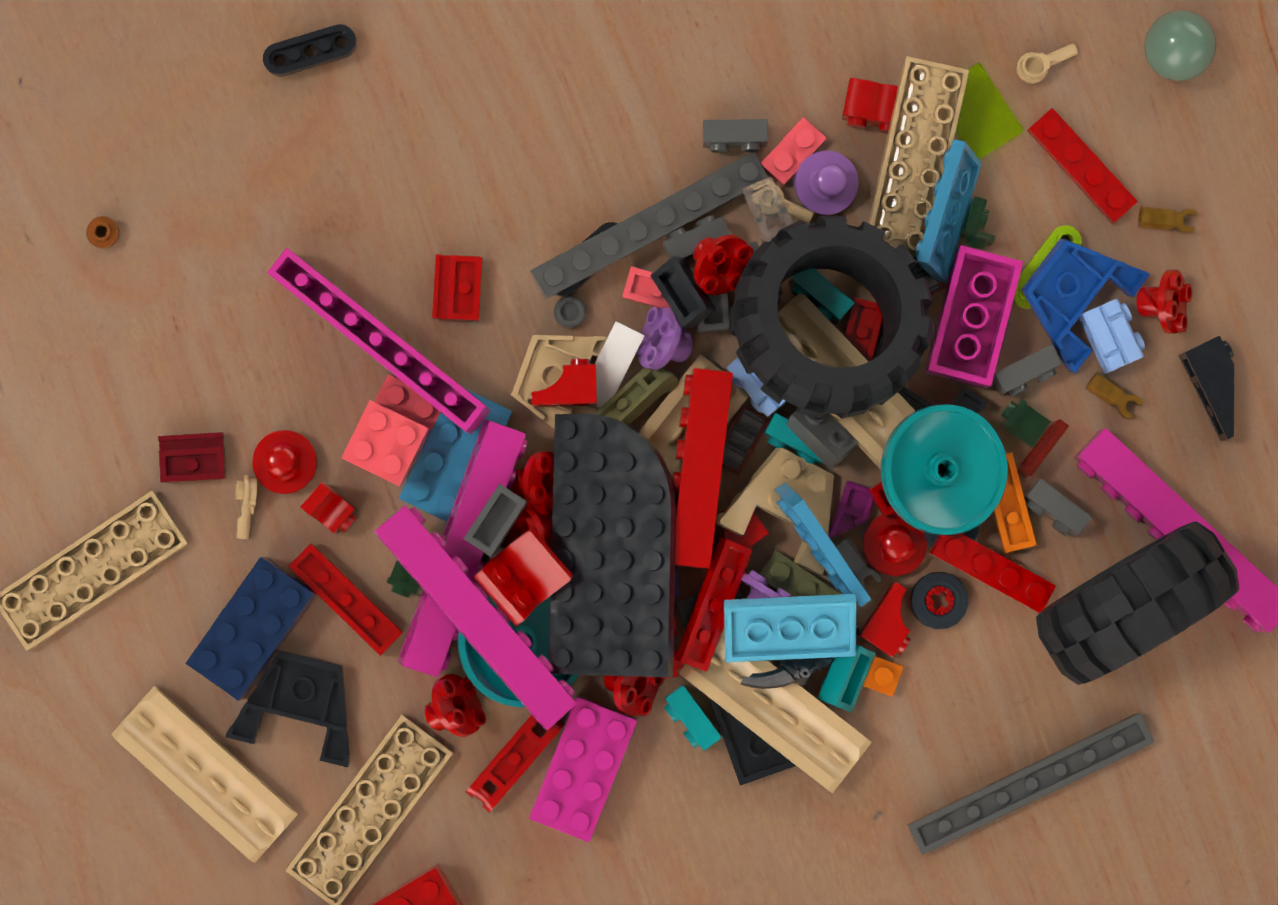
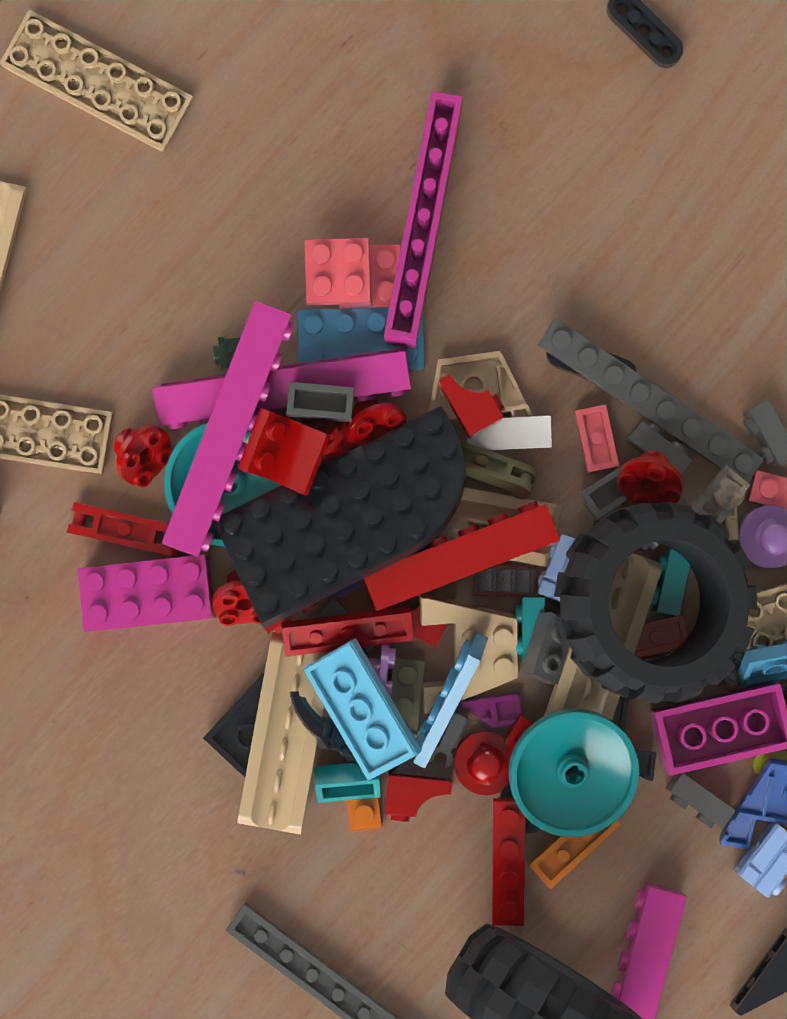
camera: 65 degrees right, 0 degrees up
dark red plate [158,432,227,483] -> none
dark blue brick [185,557,317,701] -> none
black wing [226,650,350,768] -> none
tan plate [235,474,257,539] -> none
red plate [252,430,317,494] -> none
red plate [288,543,404,656] -> none
red arch [300,482,358,534] -> none
red plate [432,254,483,322] -> none
dark grey tile [554,296,586,329] -> none
medium lavender plate [636,307,693,370] -> none
black piece [650,256,717,329] -> none
teal piece [664,684,722,751] -> none
black bush [910,572,968,629] -> none
clear green bracket [1000,398,1051,448] -> none
clear red tile [1017,419,1069,478] -> none
dark grey piece [1024,478,1092,537] -> none
pearl gold bar [1085,371,1143,420] -> none

